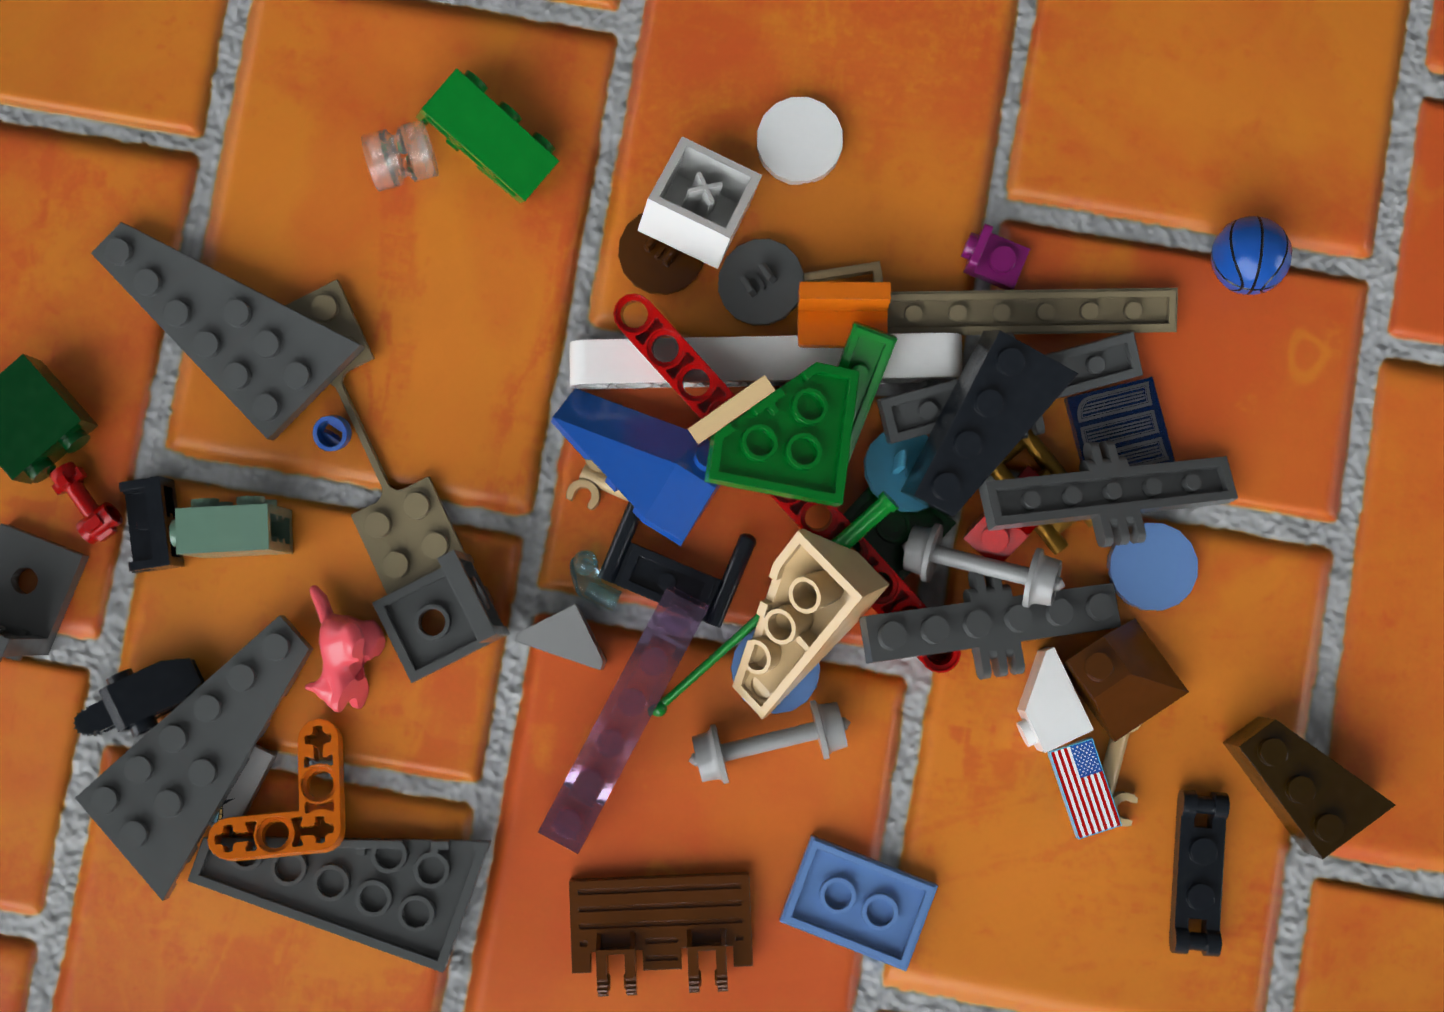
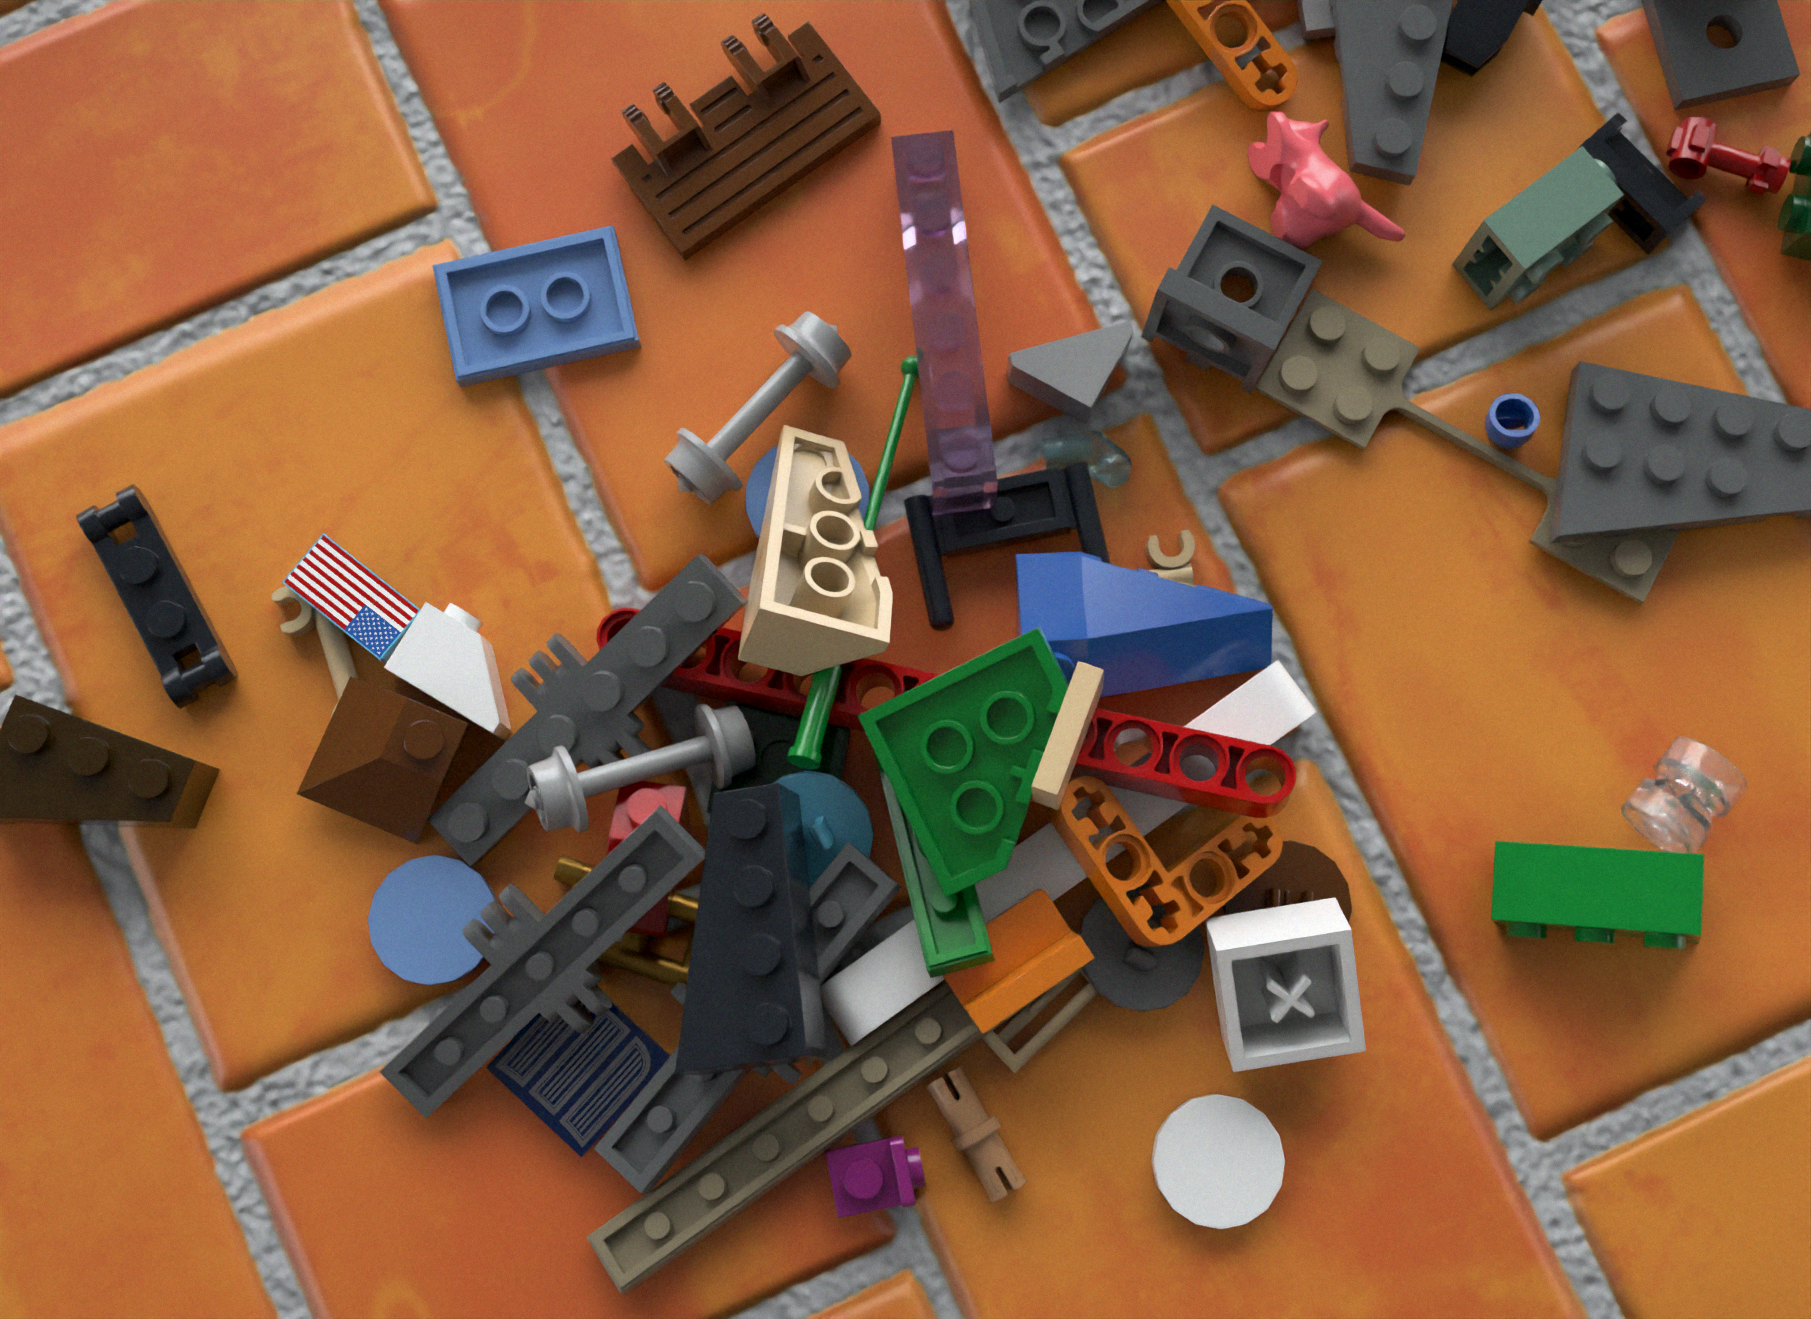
camera: 145 degrees right, 5 degrees down
none -> medium nougat pin [925,1065,1027,1203]
none -> orange beam [1048,776,1283,947]

